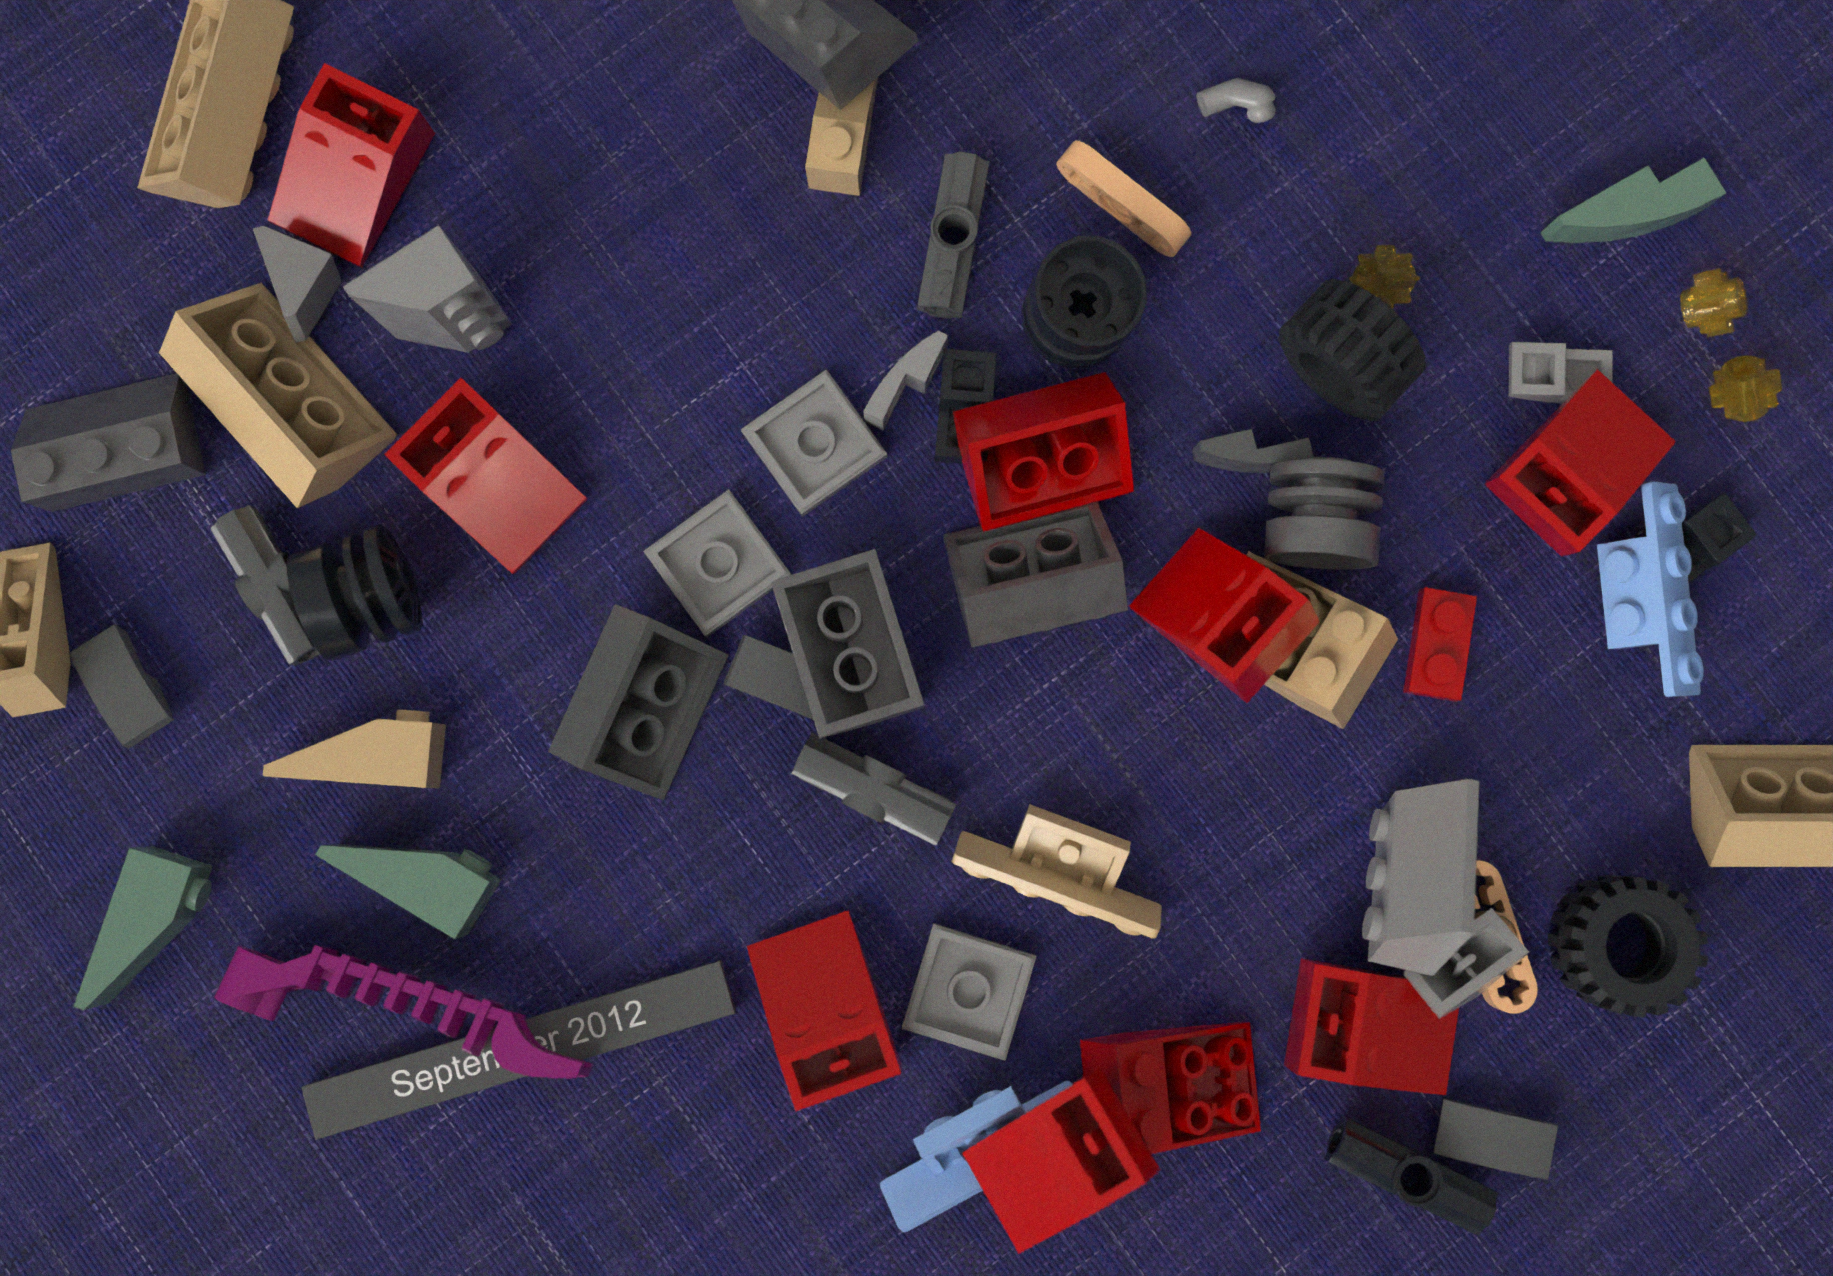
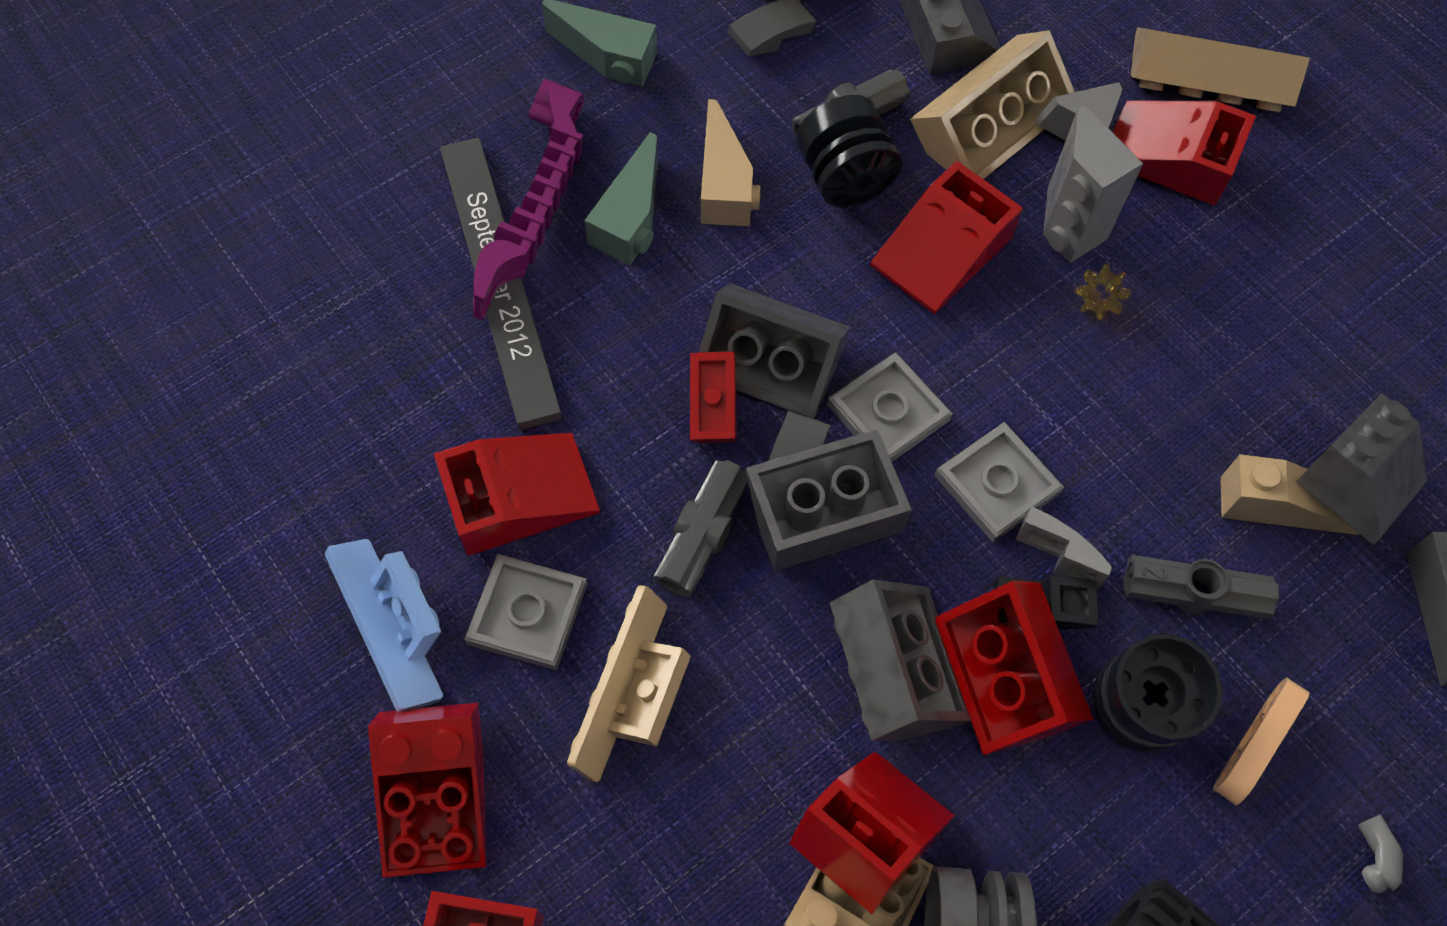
camera: 90 degrees right, 20 degrees down
red slope [962,1069,1160,1253] -> none
dark grey slope [1192,429,1314,473] -> none
none -> red plate [690,351,737,443]
none -> clear yellow gear [1074,264,1132,320]

